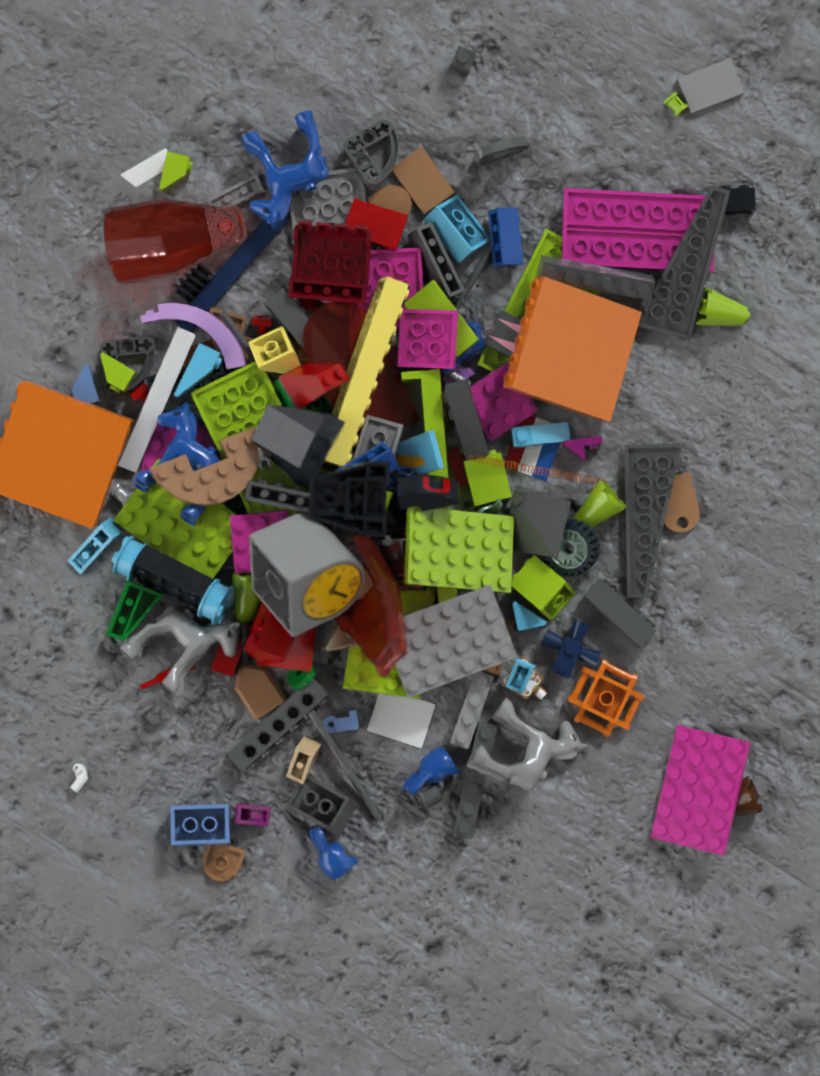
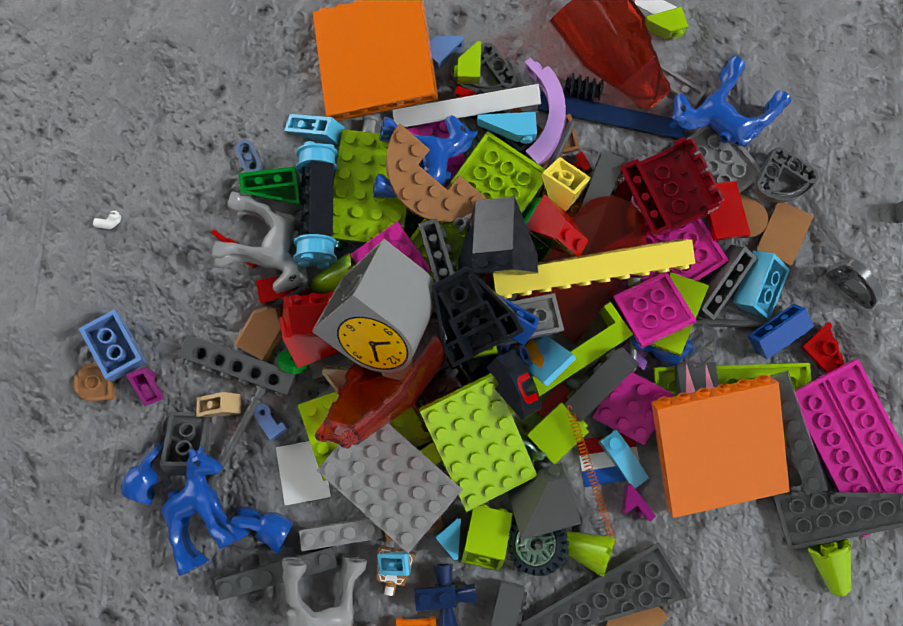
camera: 65 degrees right, 5 degrees down
none -> blue animal [161,446,250,577]
none -> sand blue plate [235,139,263,172]
none -> red wing [800,322,845,374]

